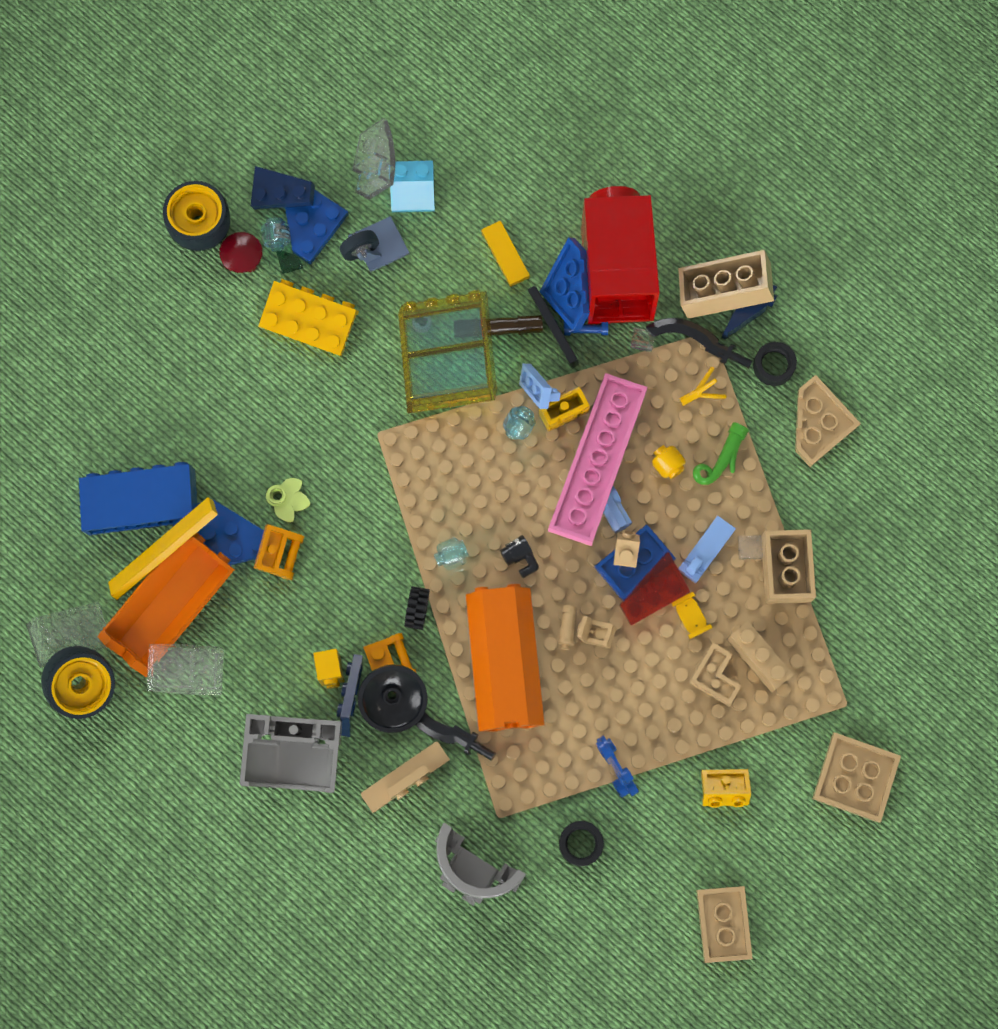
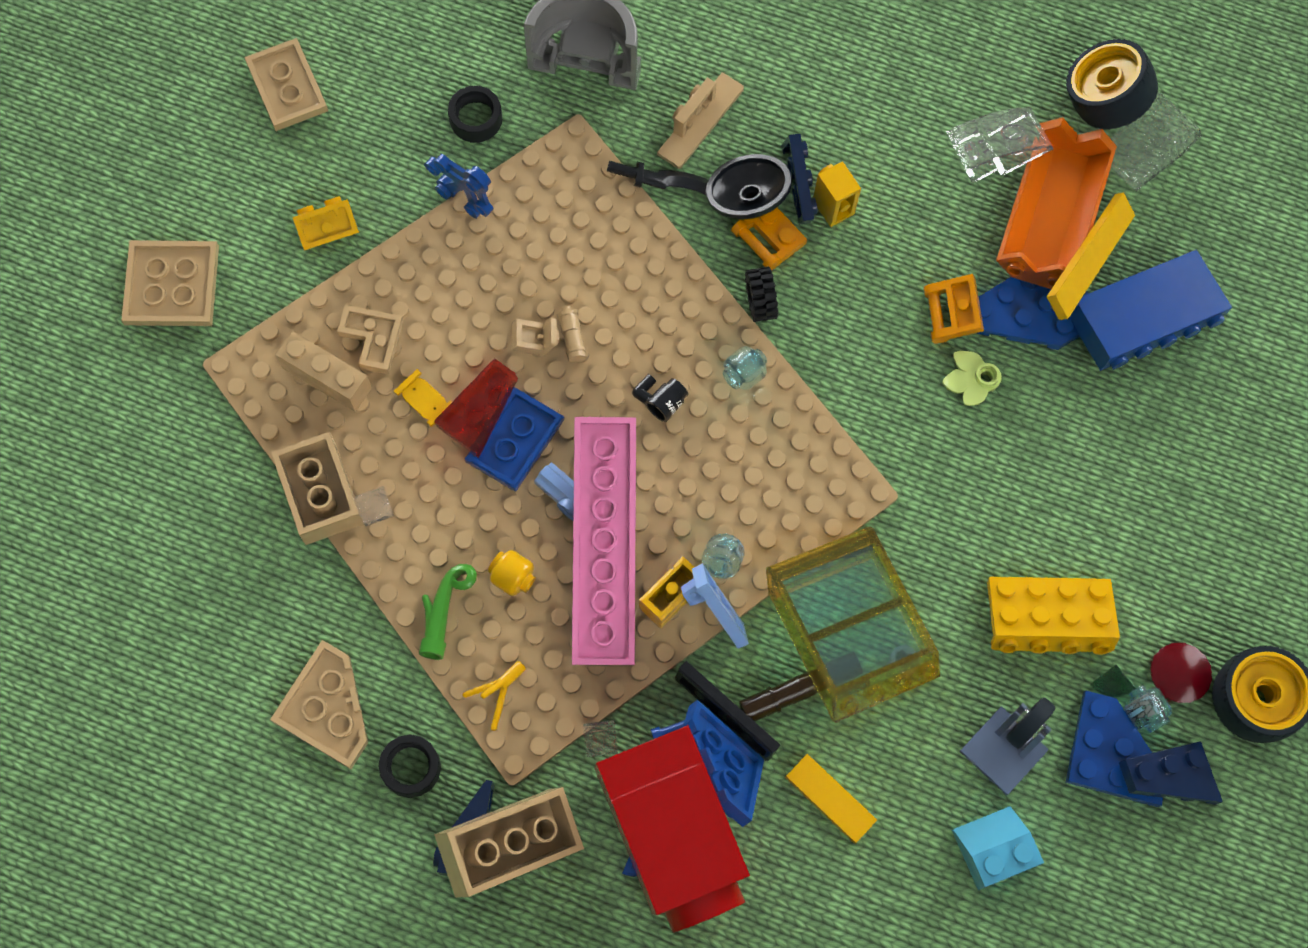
camera: 160 degrees right, 5 degrees down
light grey piece [240,714,342,793] -> none
clear slope [352,118,395,200] -> none
orange panel [466,584,545,732] -> none
tan bracket [613,530,640,568] -> none
black sword [646,318,753,368] -> none
light blue hinge [677,516,736,584] -> none

